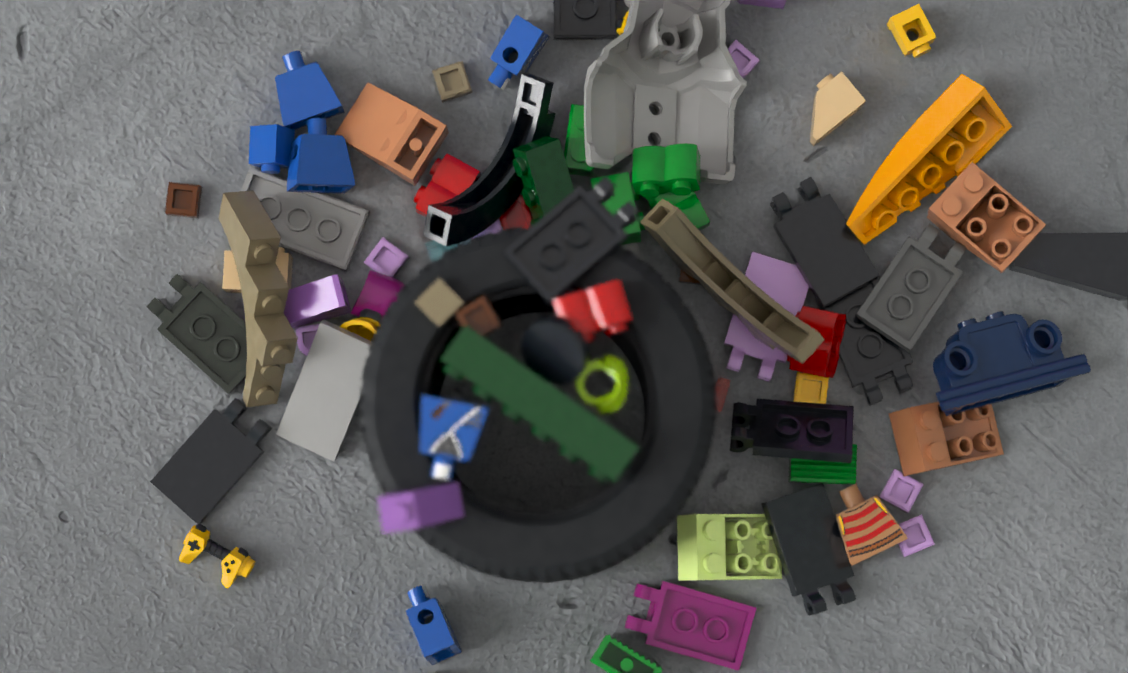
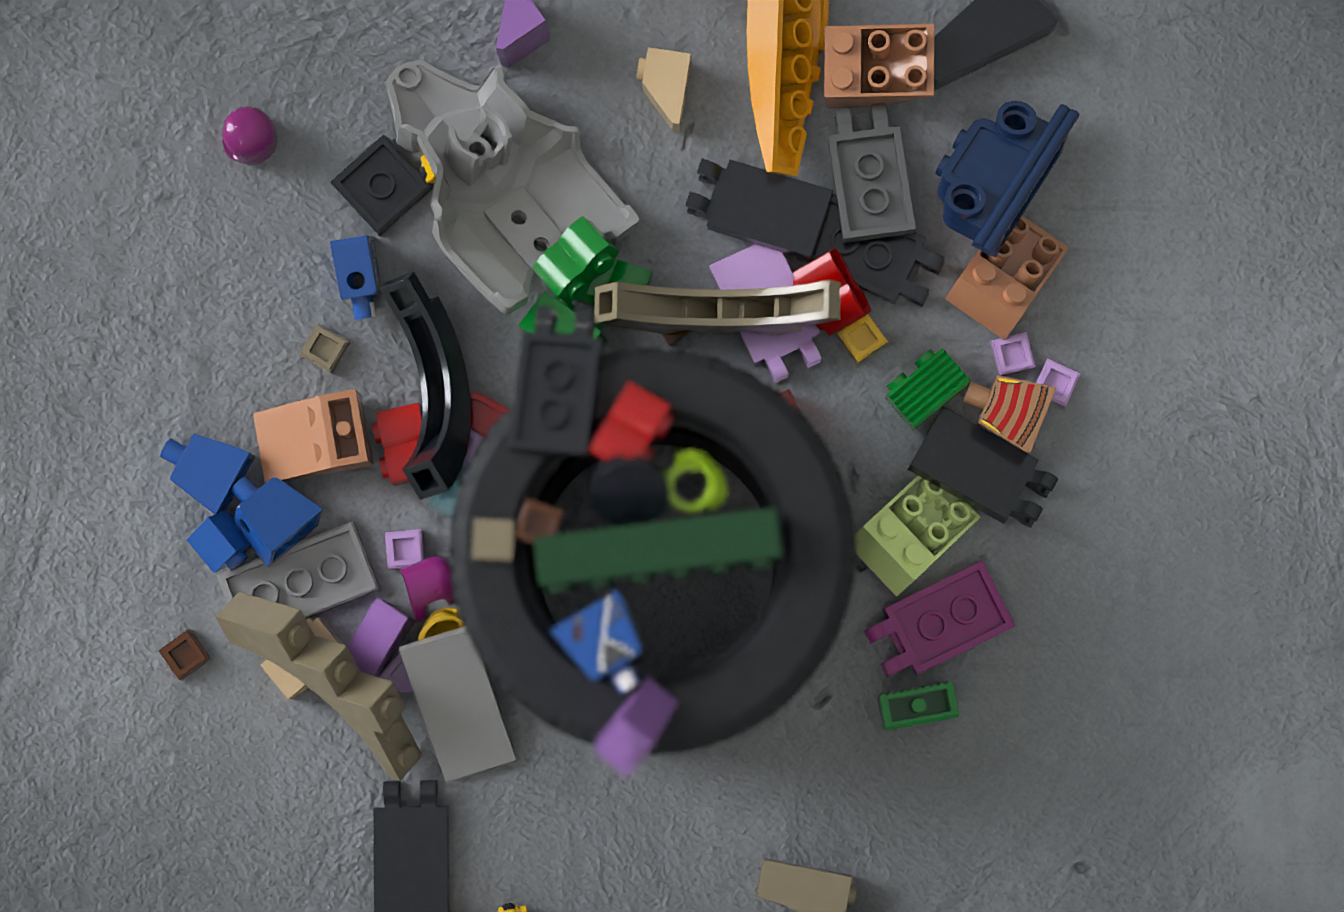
camera: 40 degrees left, 0 degrees up
pearl dark grey tile [146,274,247,395] -> none
blue torso [406,585,462,665] -> none
dark green brick [513,136,574,226] -> none
green brick [564,104,595,177] -> none
lavender tile [728,40,760,78] -> none
black tile [730,399,854,463] -> none

